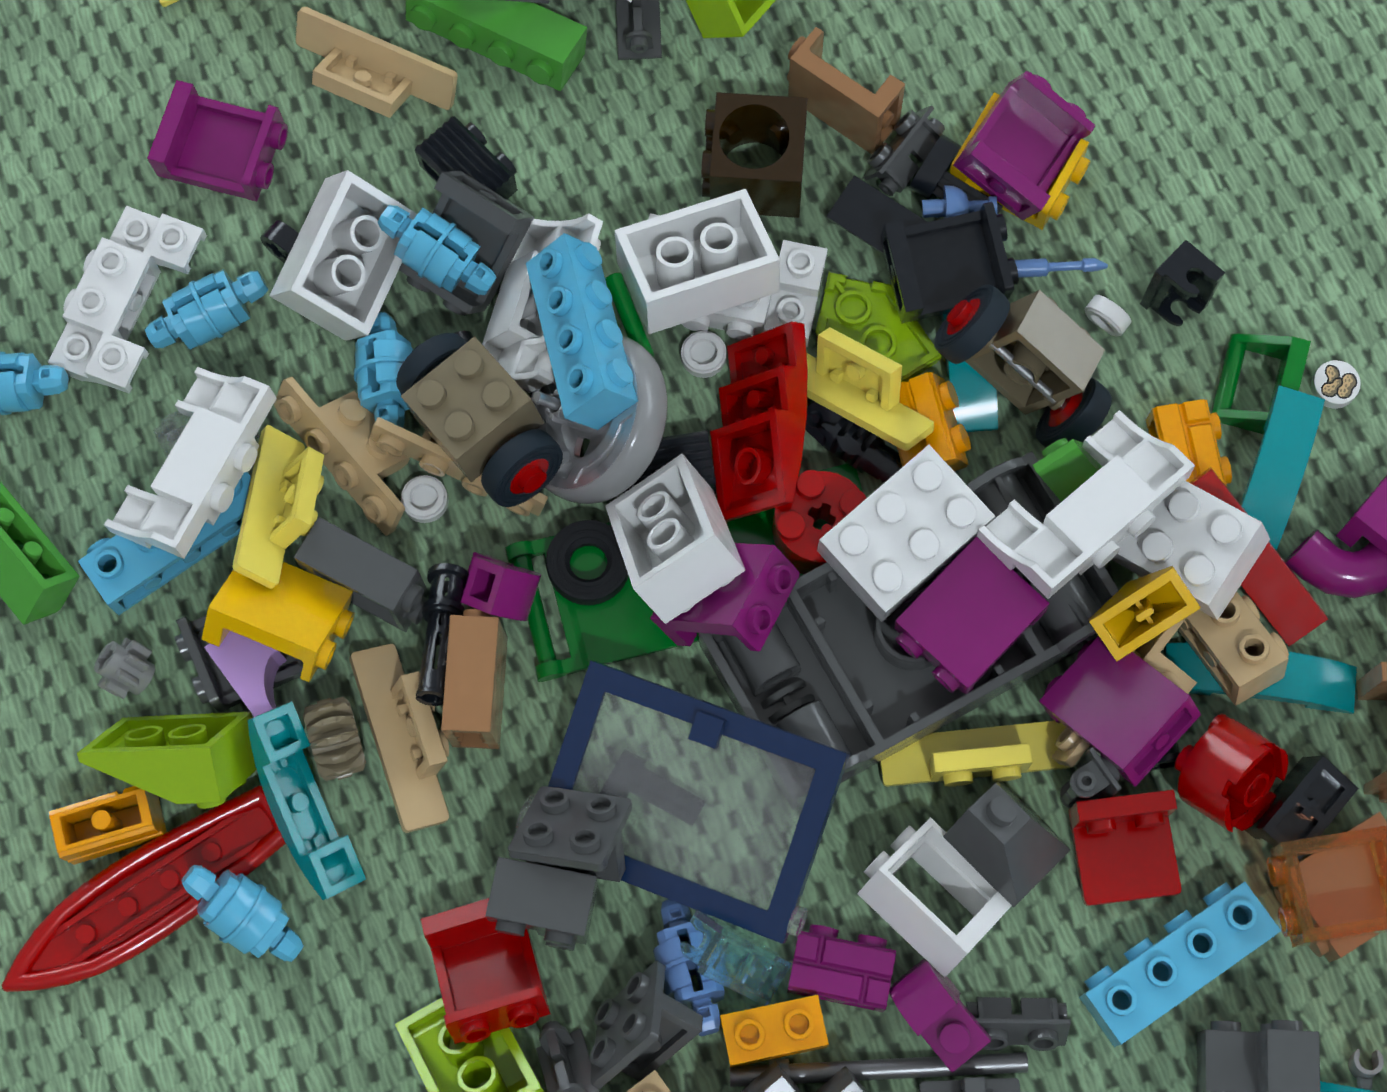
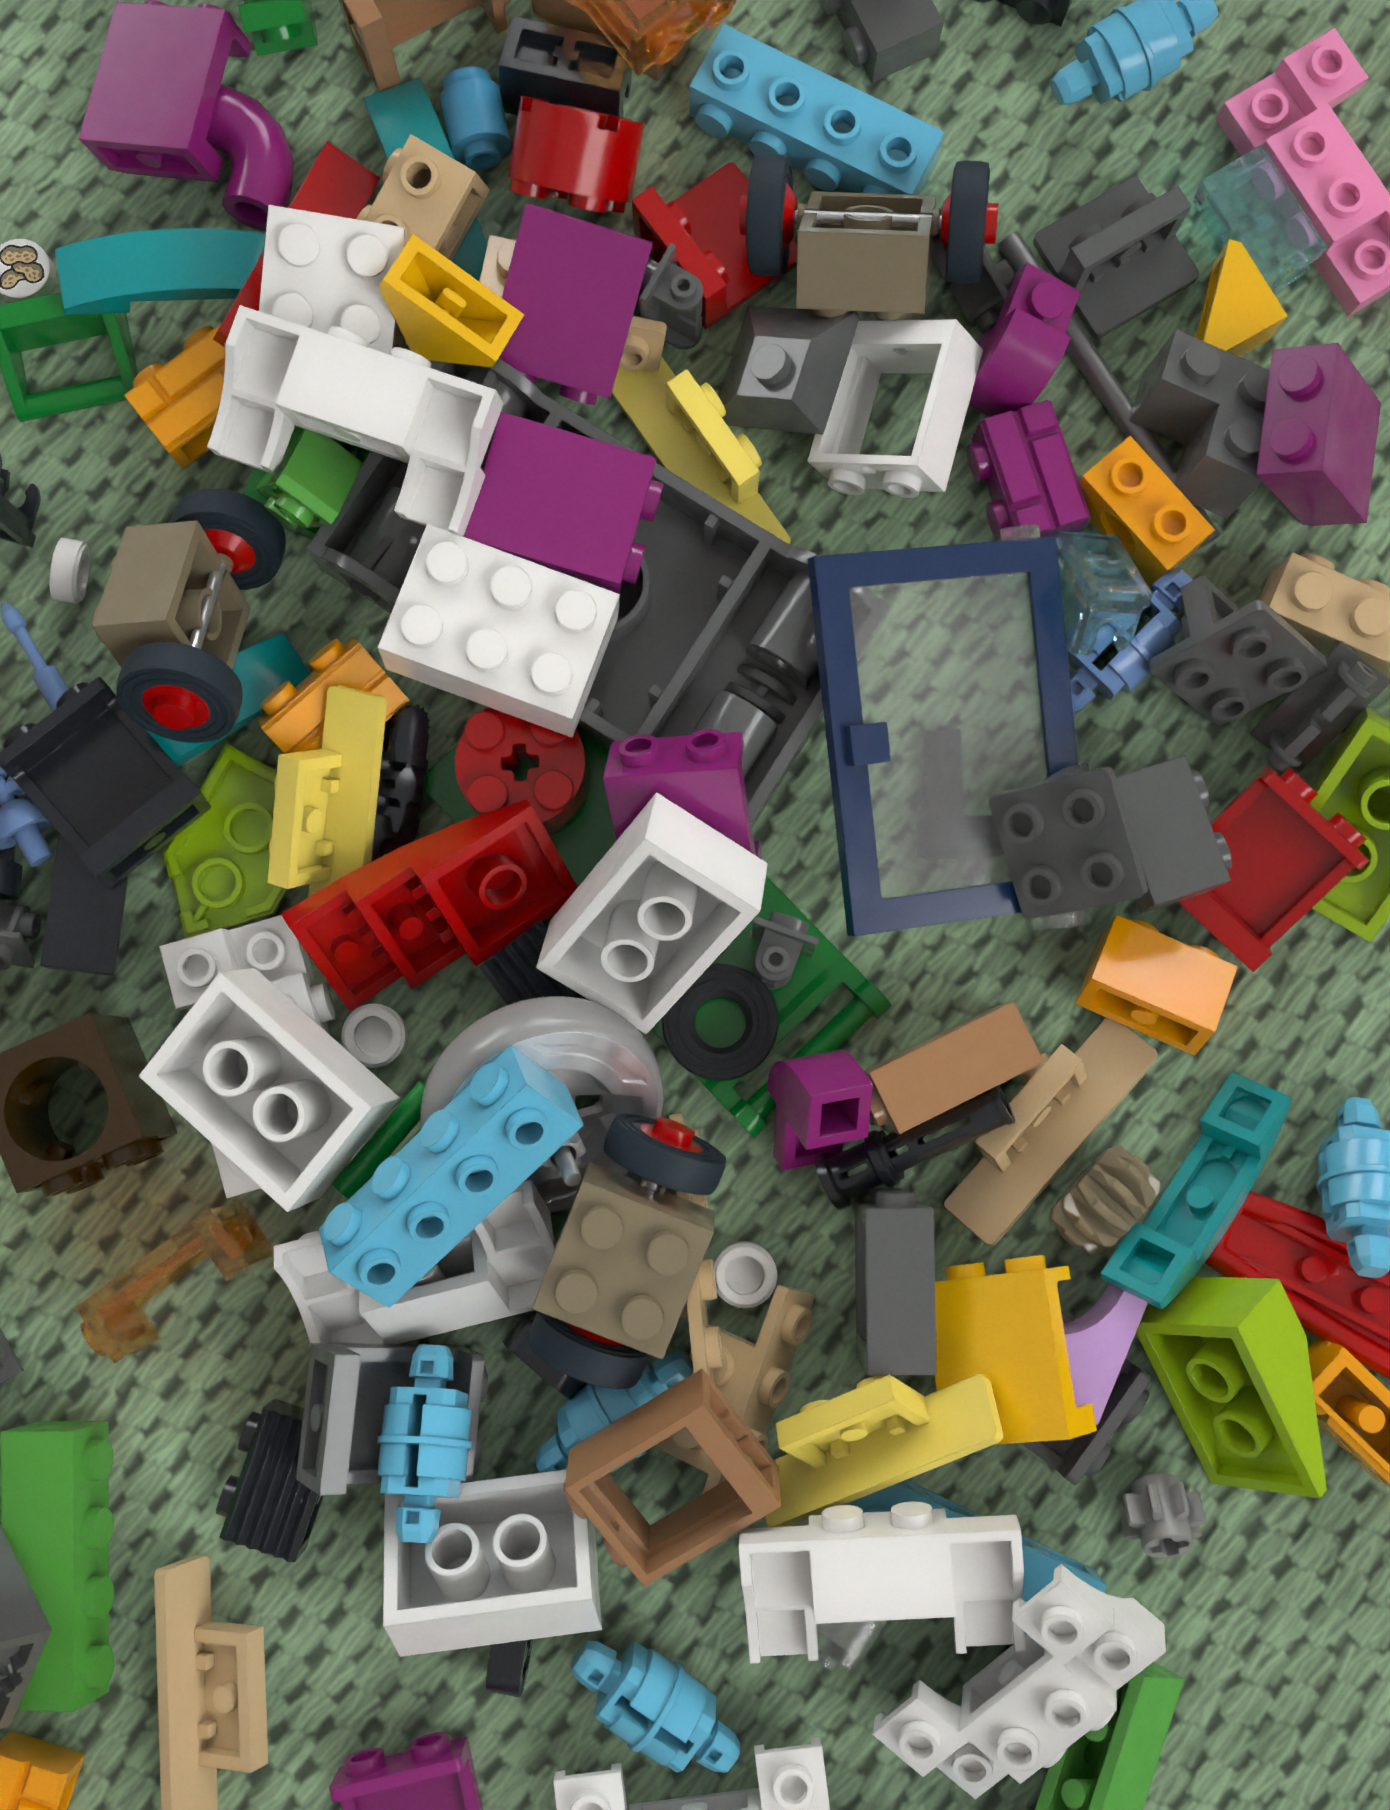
camera: 125 degrees left, 10 degrees up
none -> clear orange panel [75,1201,274,1363]
none -> dark azure brick [439,66,511,170]
none -> medium nougat window [563,1368,781,1587]
none -> brick [739,154,999,321]
none -> dark grey hinge [751,912,819,990]
none -> white bracket [872,1564,1166,1800]
none -> light orange brick [1074,914,1238,1056]

